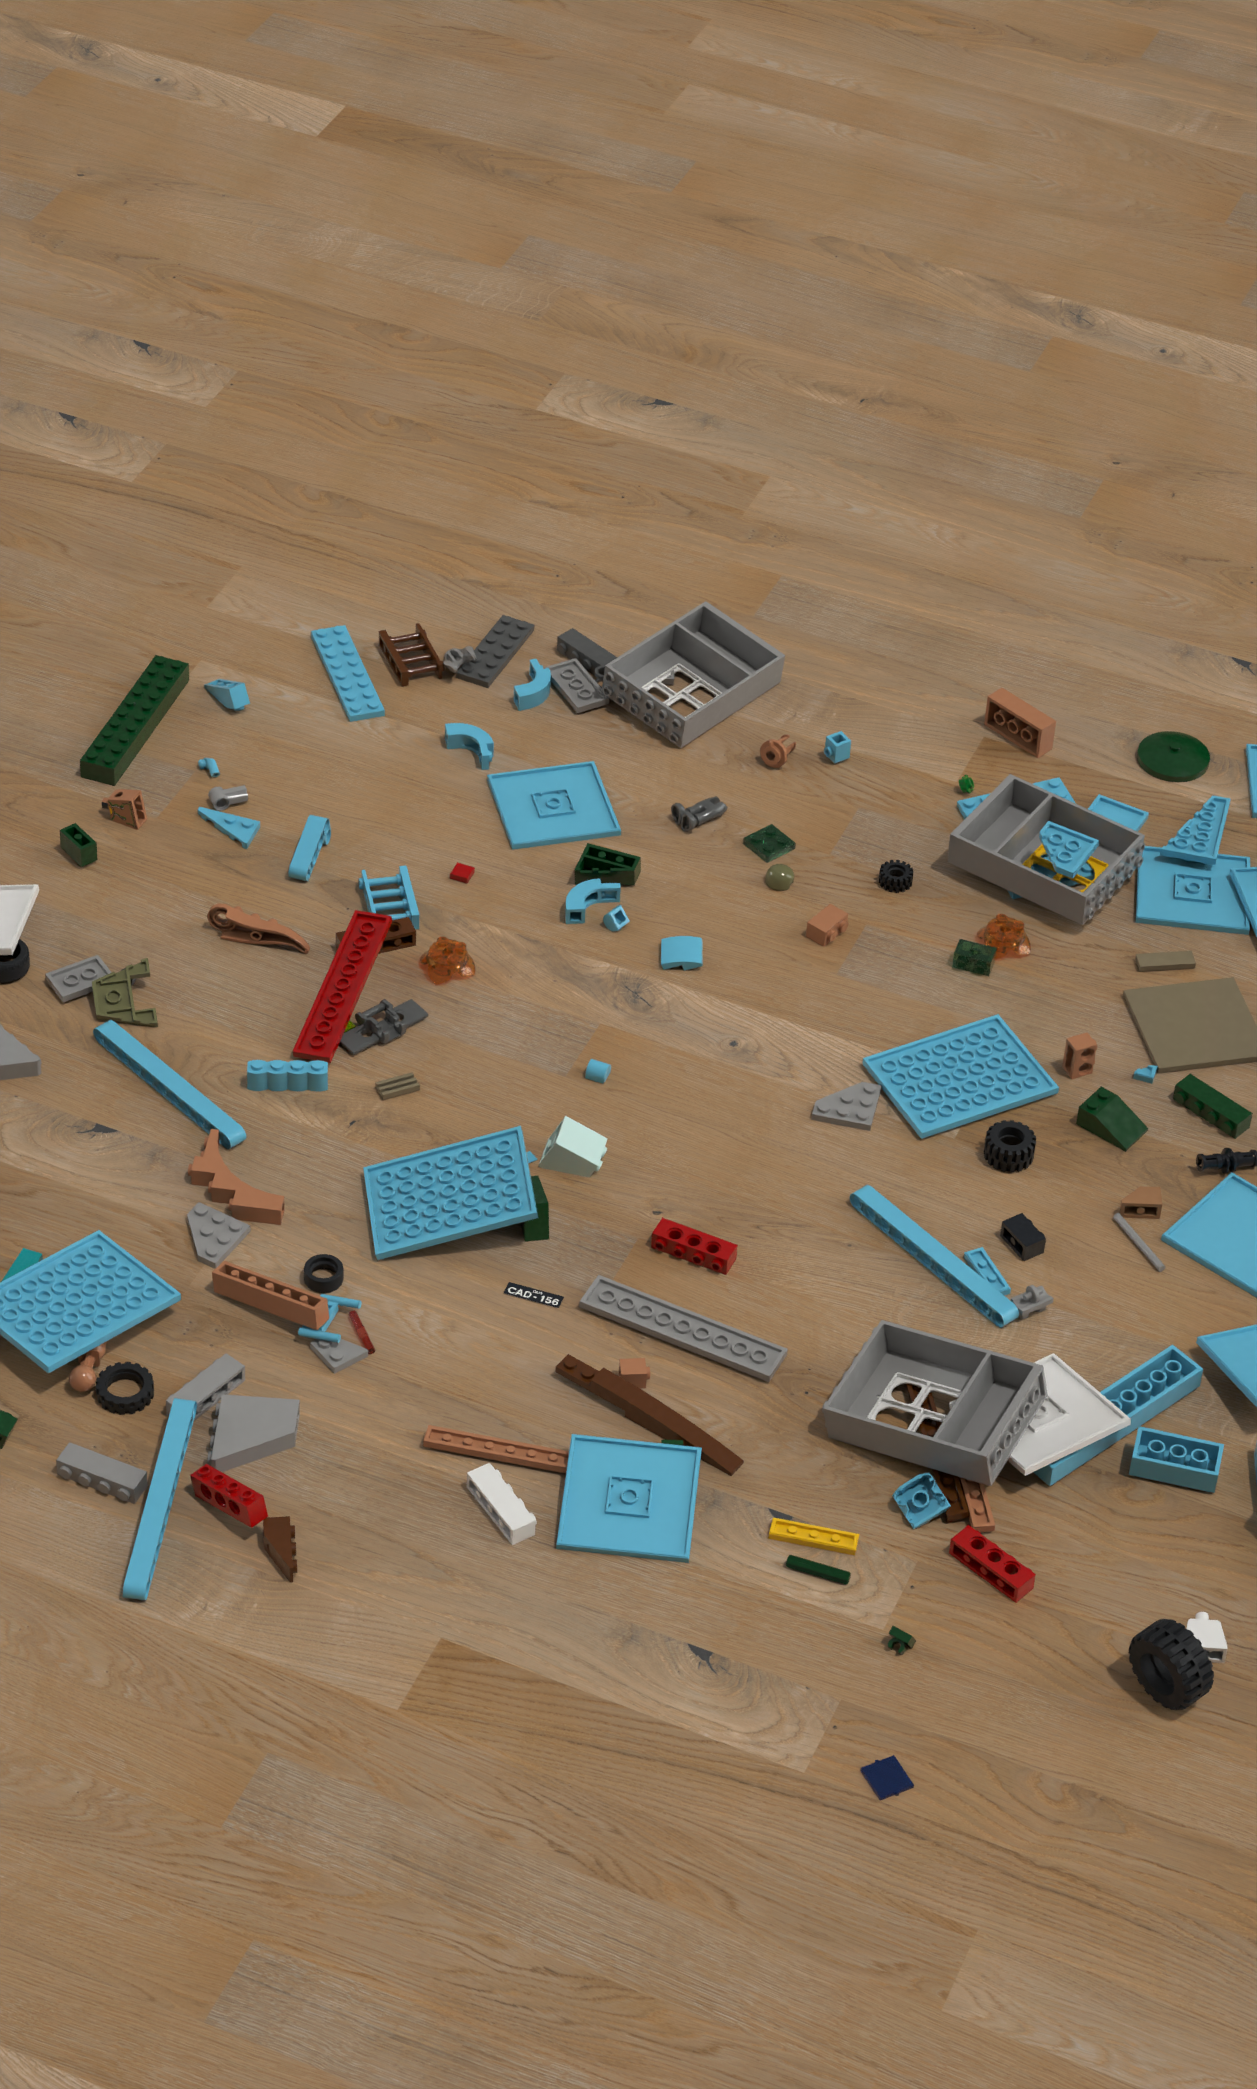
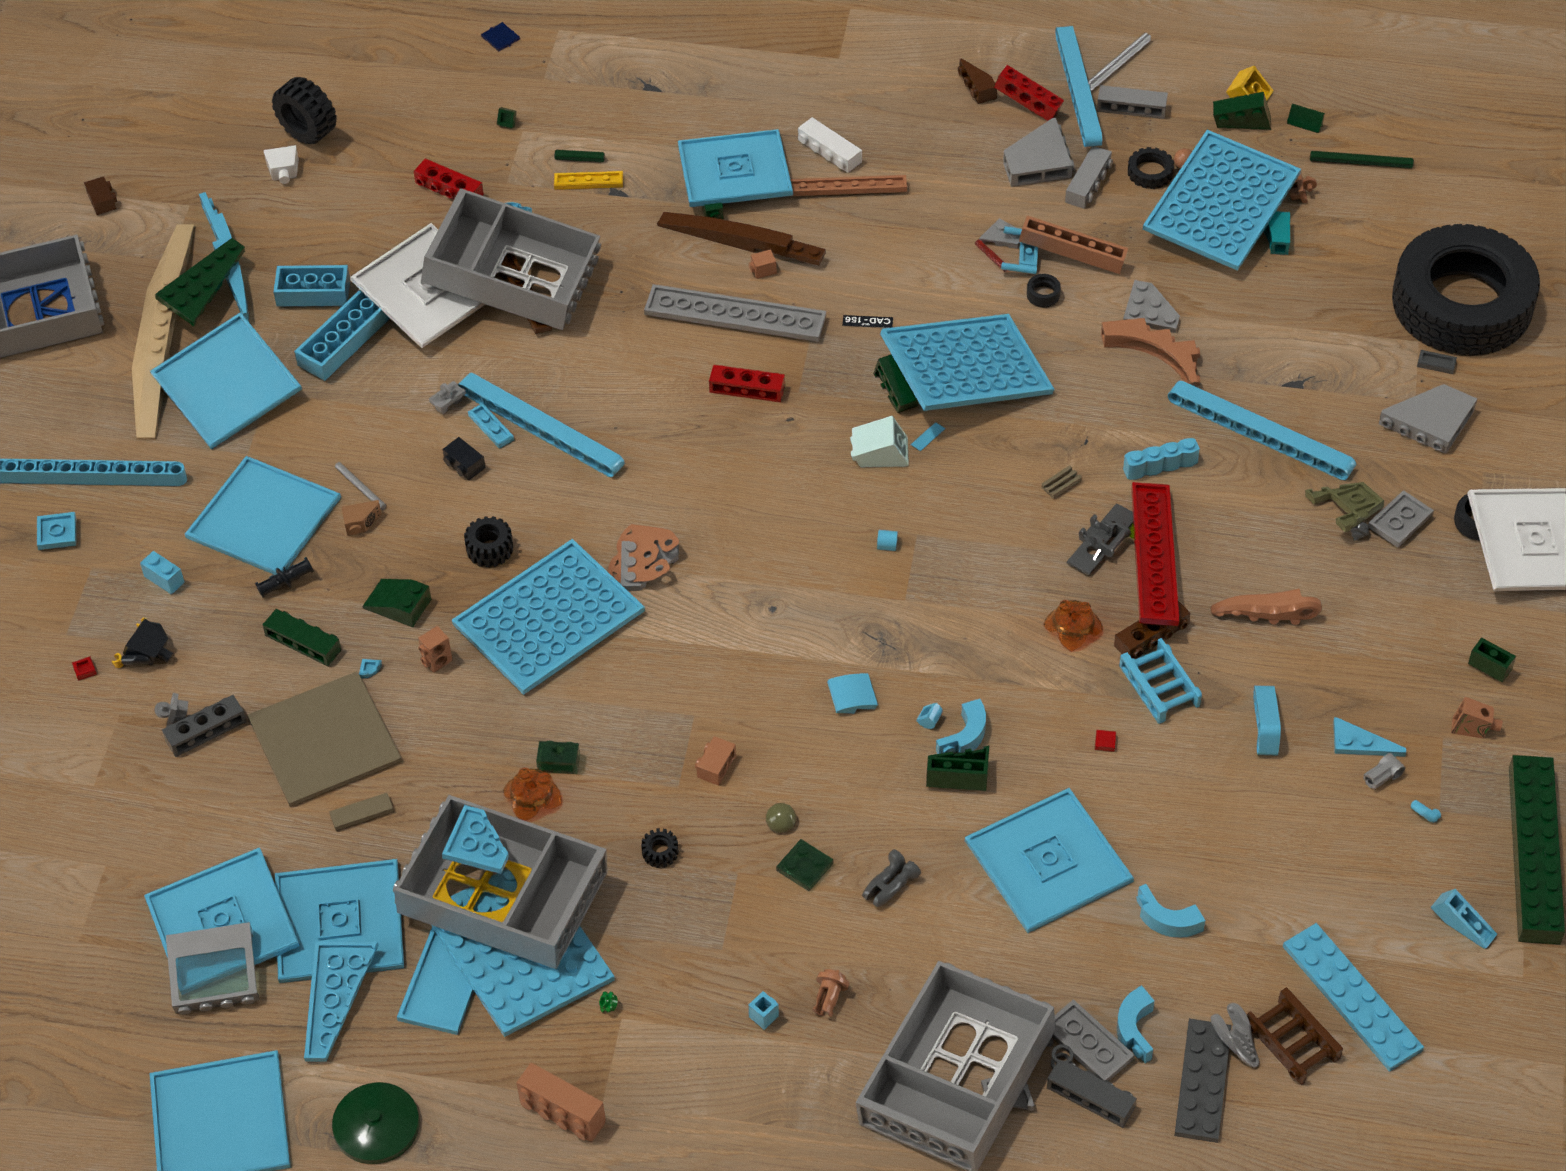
camera: 170 degrees right, 10 degrees up
none -> nougat piece [608,524,679,583]
none -> light grey axle [1088,33,1151,91]

